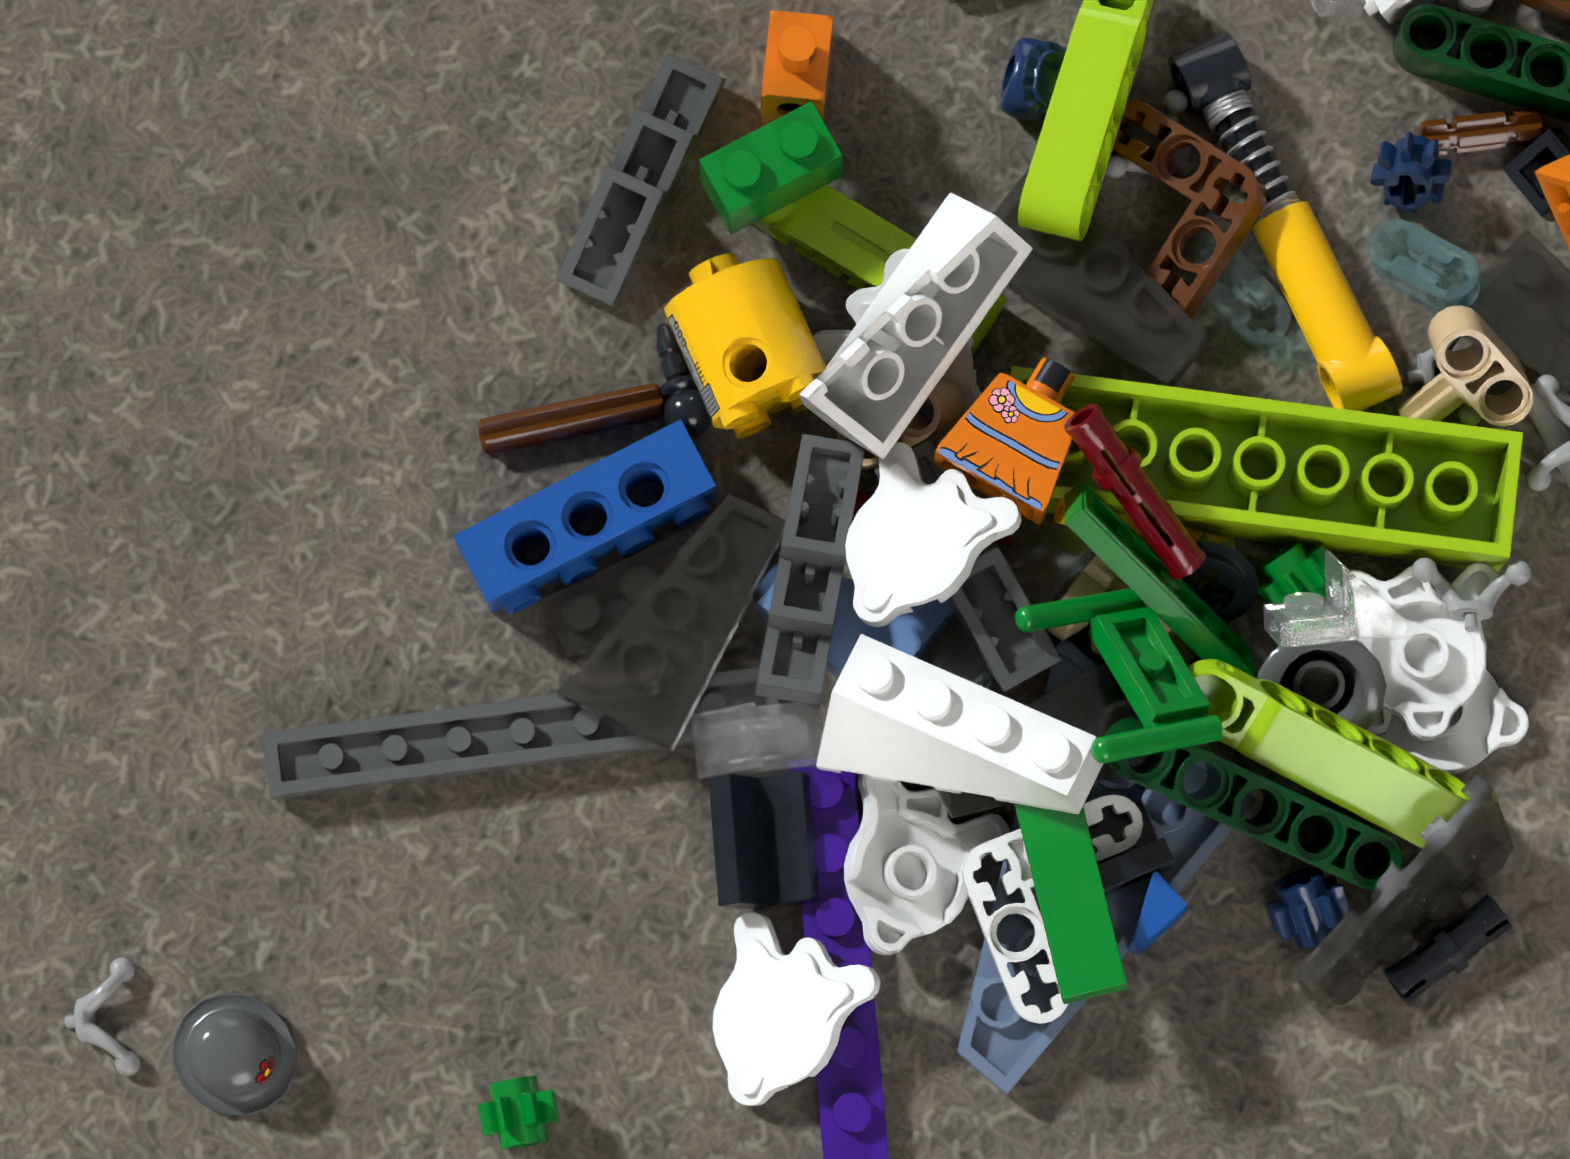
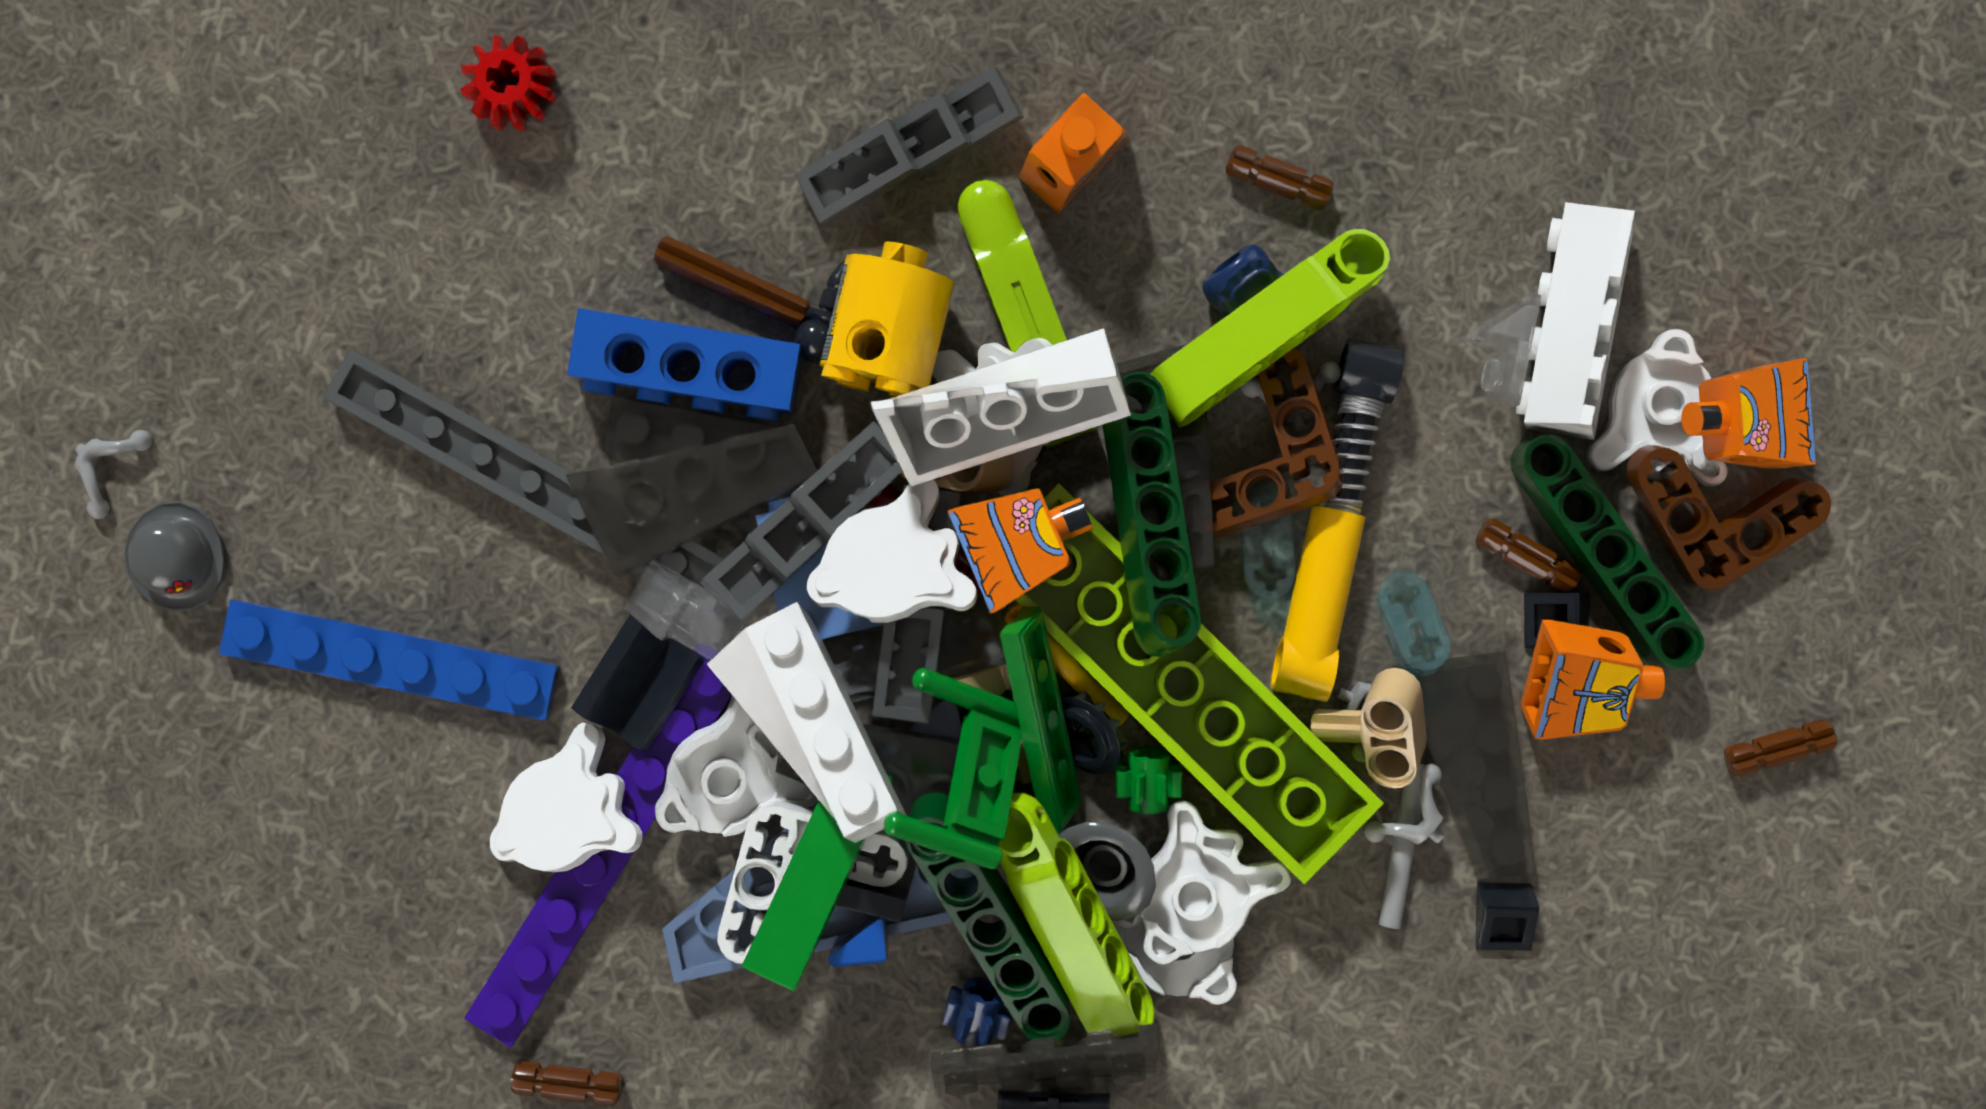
camera: 30 degrees right, 10 degrees up
green gear [477,1076,560,1150] -> none
green brick [699,101,842,235] -> none
dark red pin [1064,404,1206,579] -> none
clear slope [1263,550,1408,648] -> none
dark blue gear [1370,132,1452,213] -> none
light grey piece [1412,557,1532,632] -> none
none -> blue plate [219,600,560,721]
none -> red gear [460,35,557,131]
none -> dark green beam [1102,371,1201,657]

